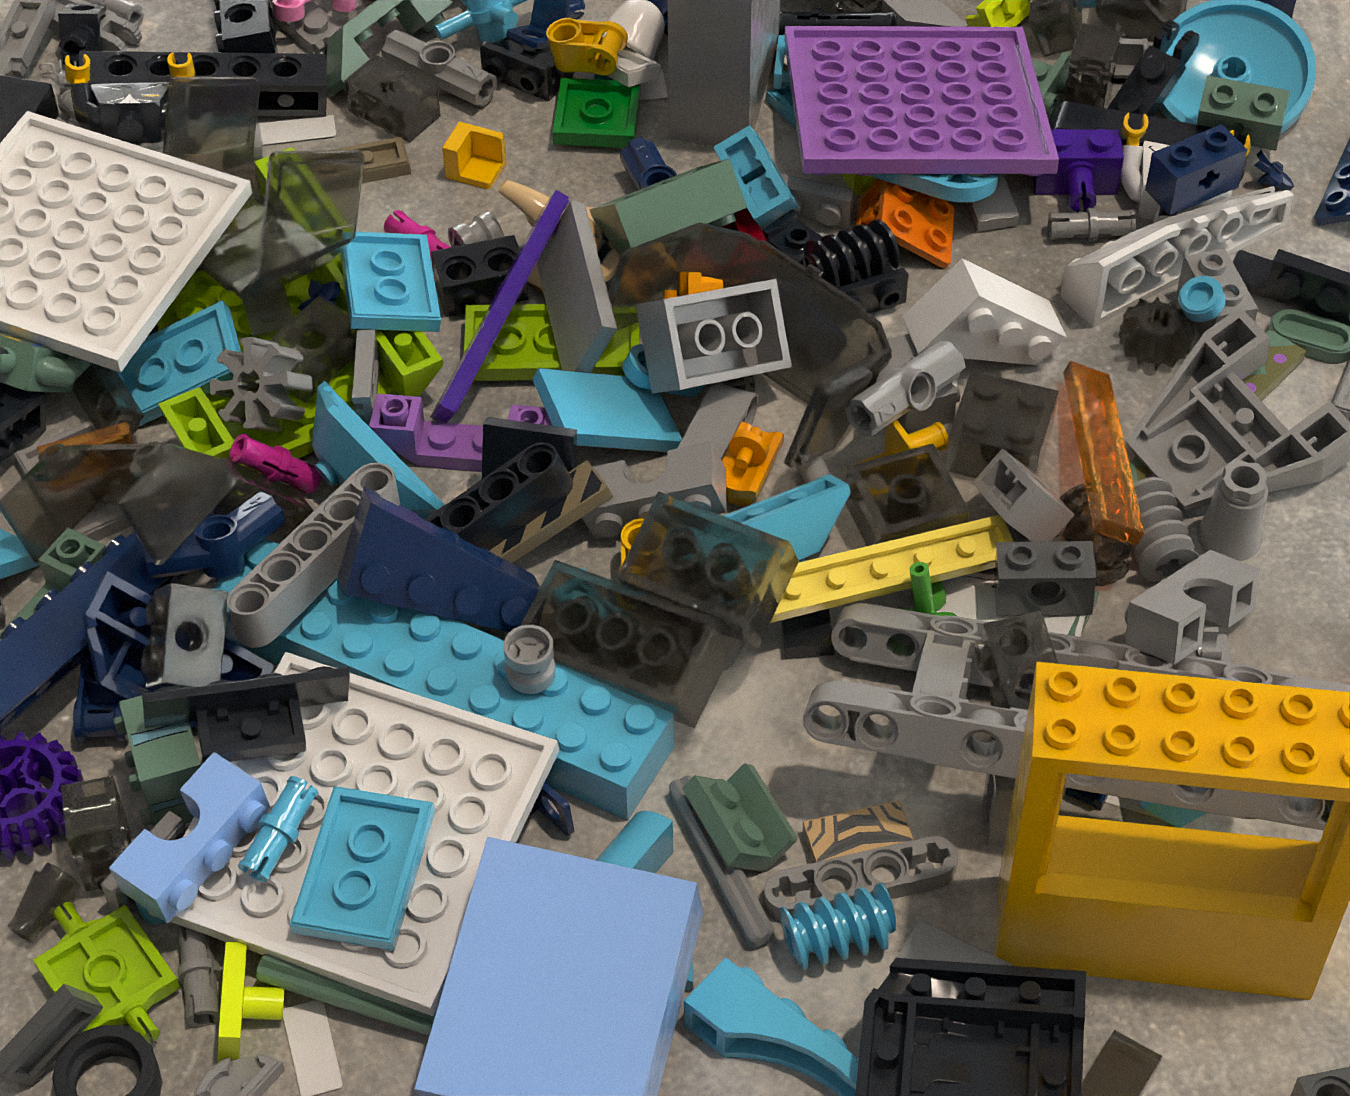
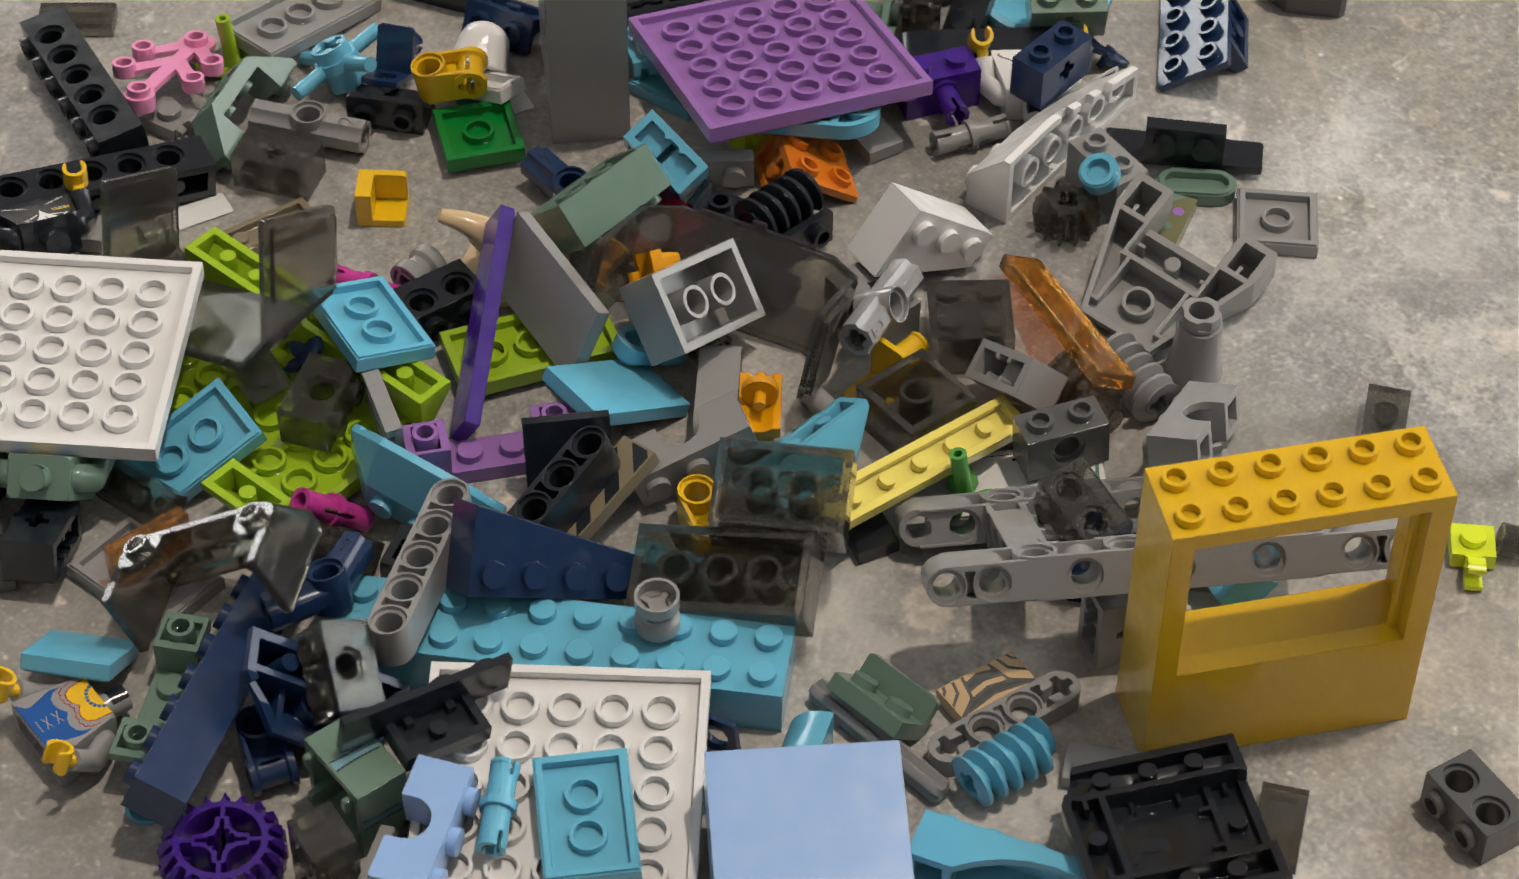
camera: 20 degrees left, 5 degrees down
light grey gear [210,337,312,433] -> none

